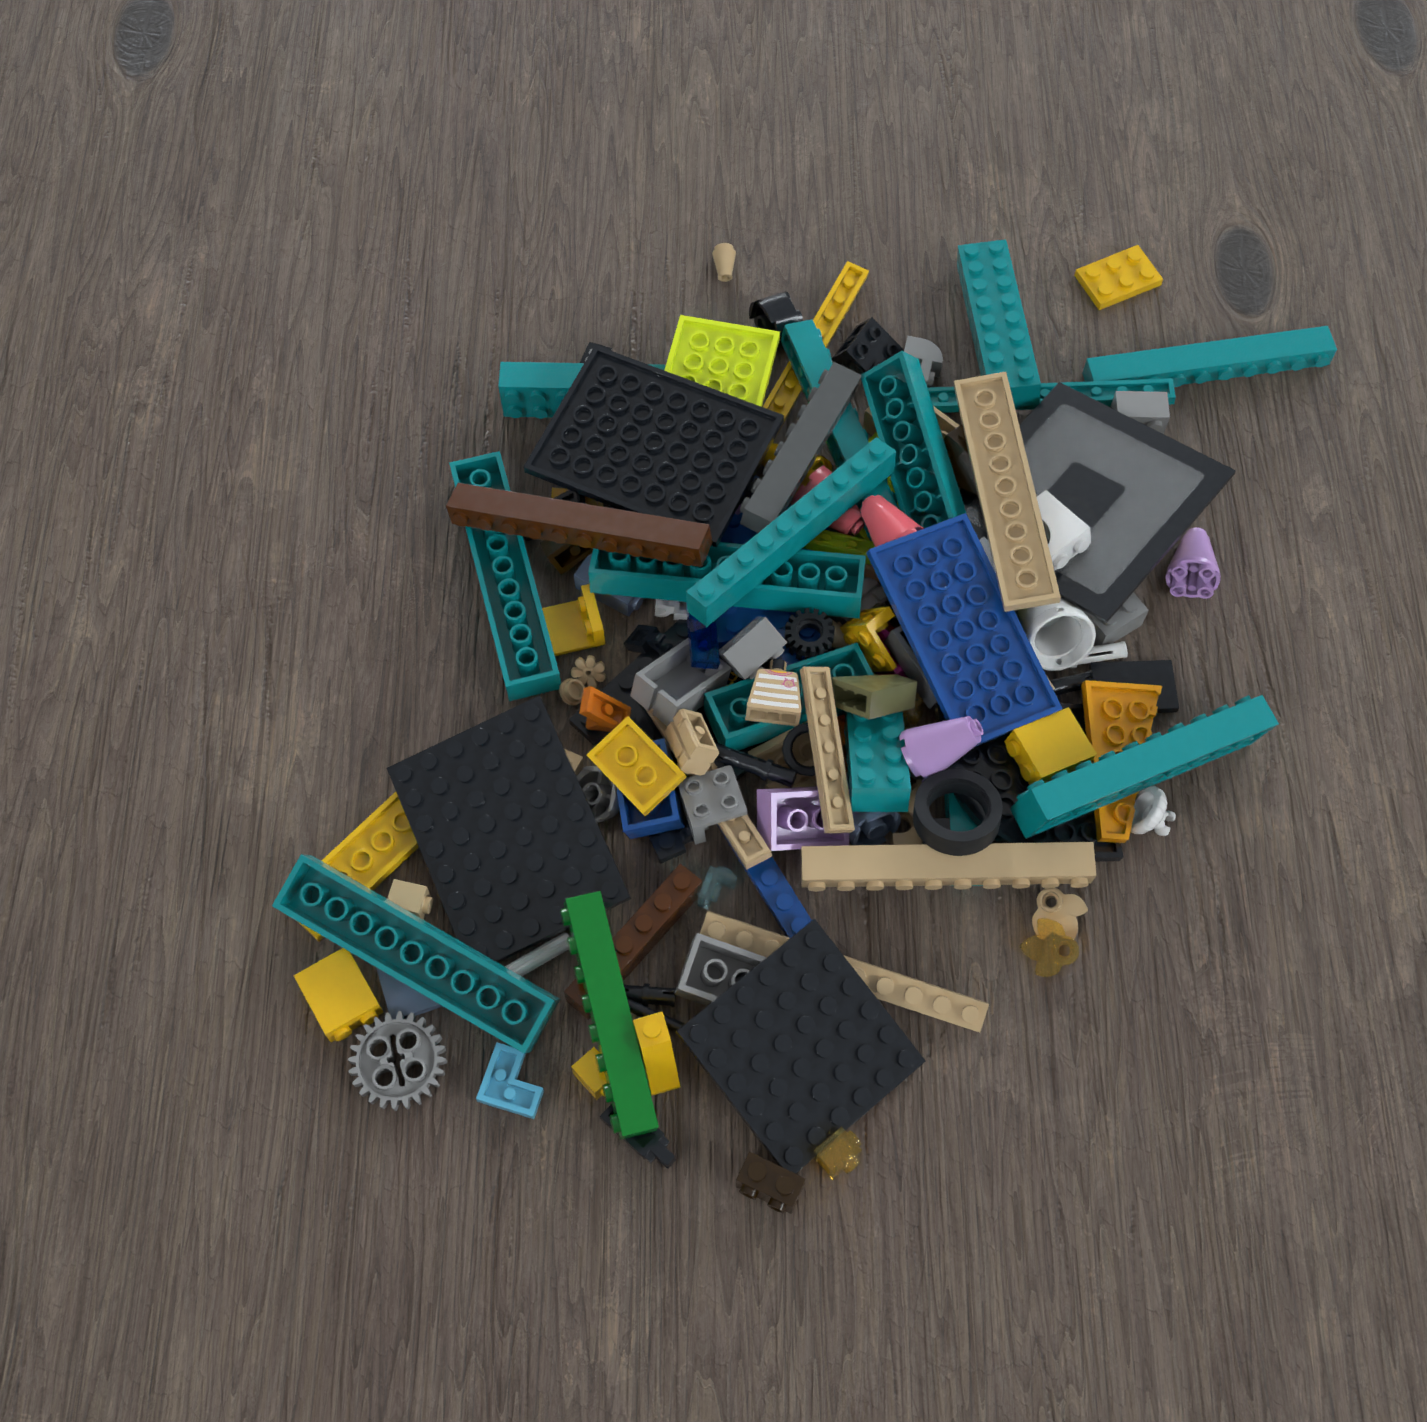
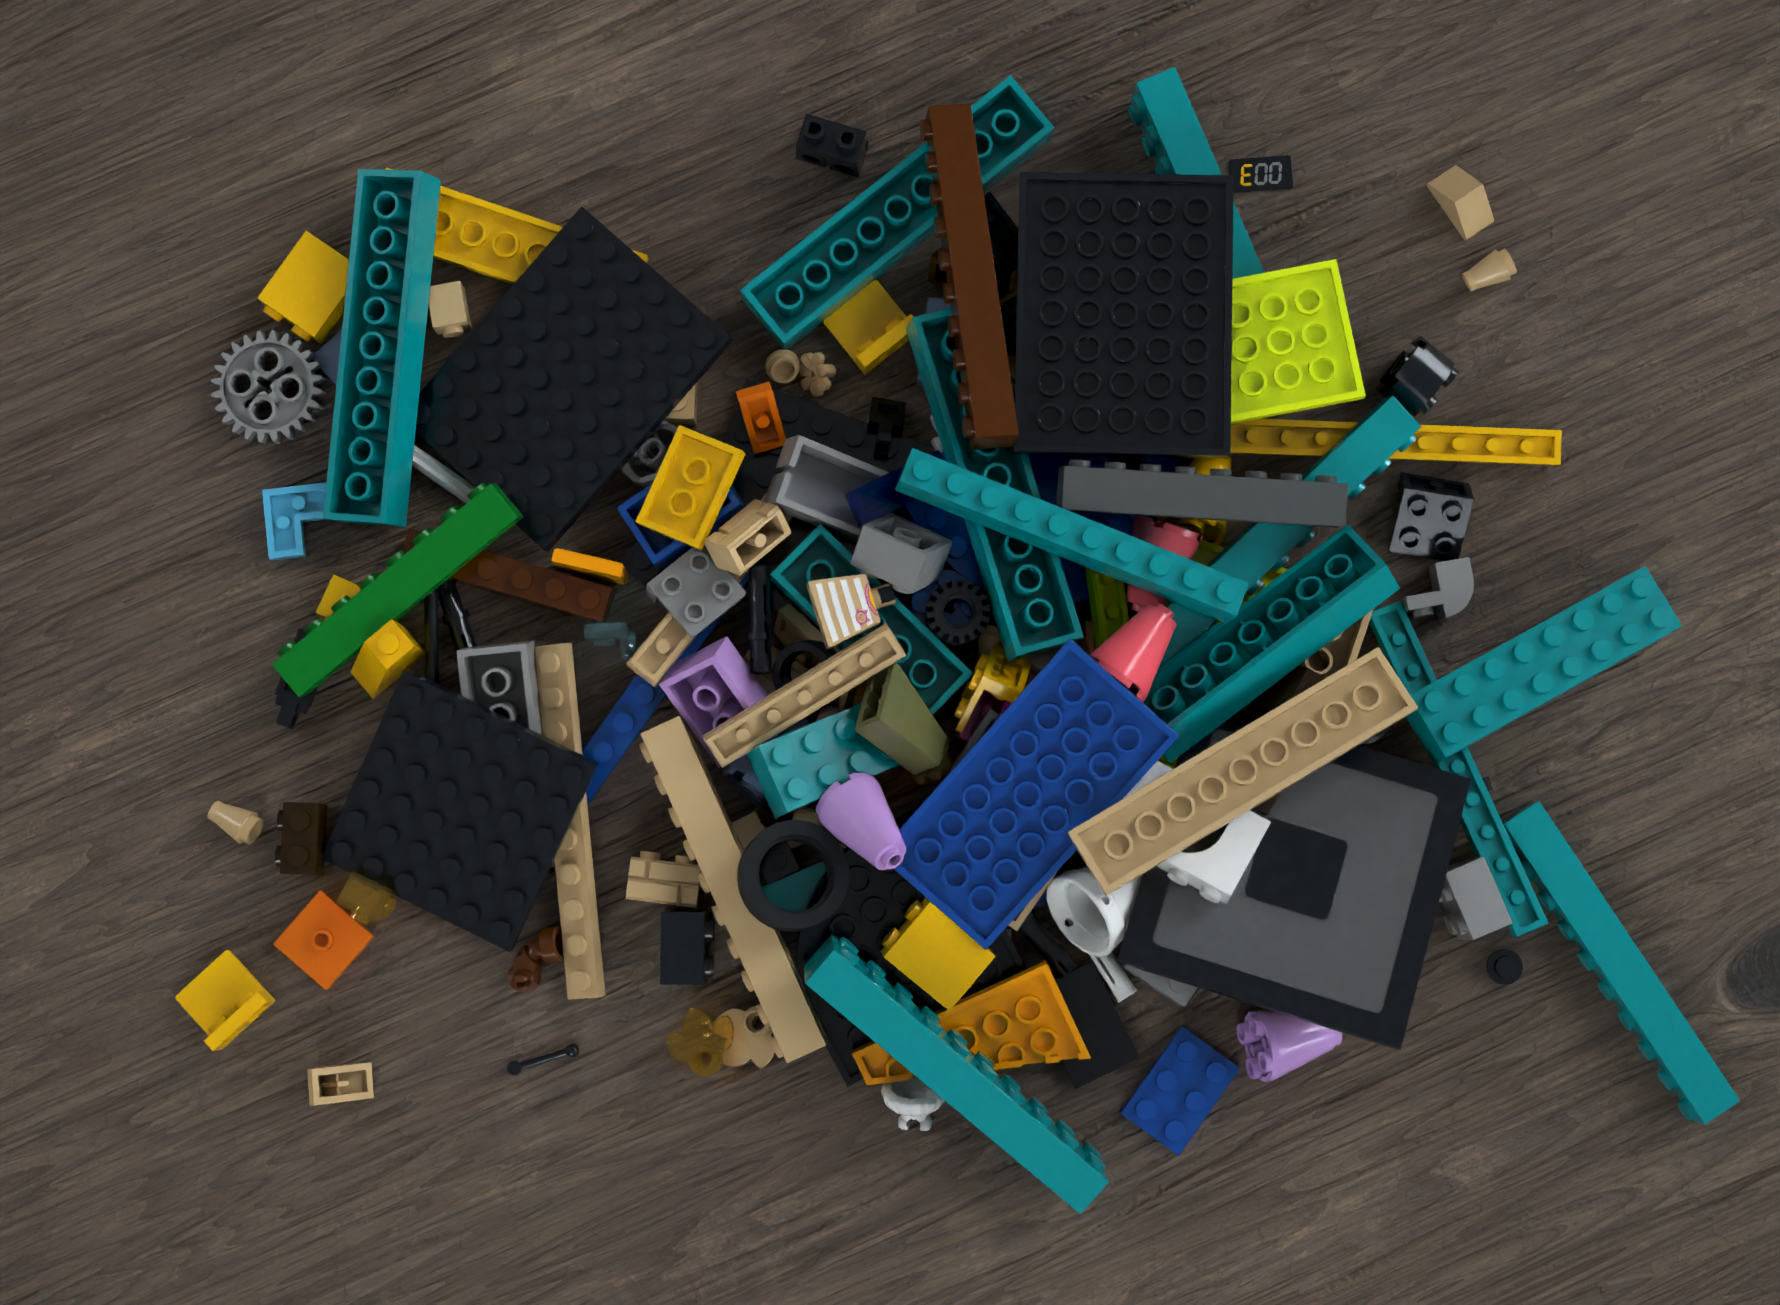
camera: 60 degrees right, 20 degrees up
yellow plate [1074,245,1163,310] -> none
none -> yellow bracket [175,950,276,1051]
none -> tan cone [207,801,263,844]
none -> orange plate [273,890,375,990]
none -> tan slope [307,1062,374,1106]
none -> reddish brown arm [507,927,564,993]
none -> black hinge [507,1043,579,1075]
none -> light orange tile [551,548,629,586]
none -> tan brick [626,851,702,908]
none -> black brick [660,912,715,985]
none -> black hips [796,114,869,177]
none -> blue plate [1120,1026,1240,1156]
none -> tan slope [1426,165,1495,241]
none -> black plate [1486,949,1523,985]

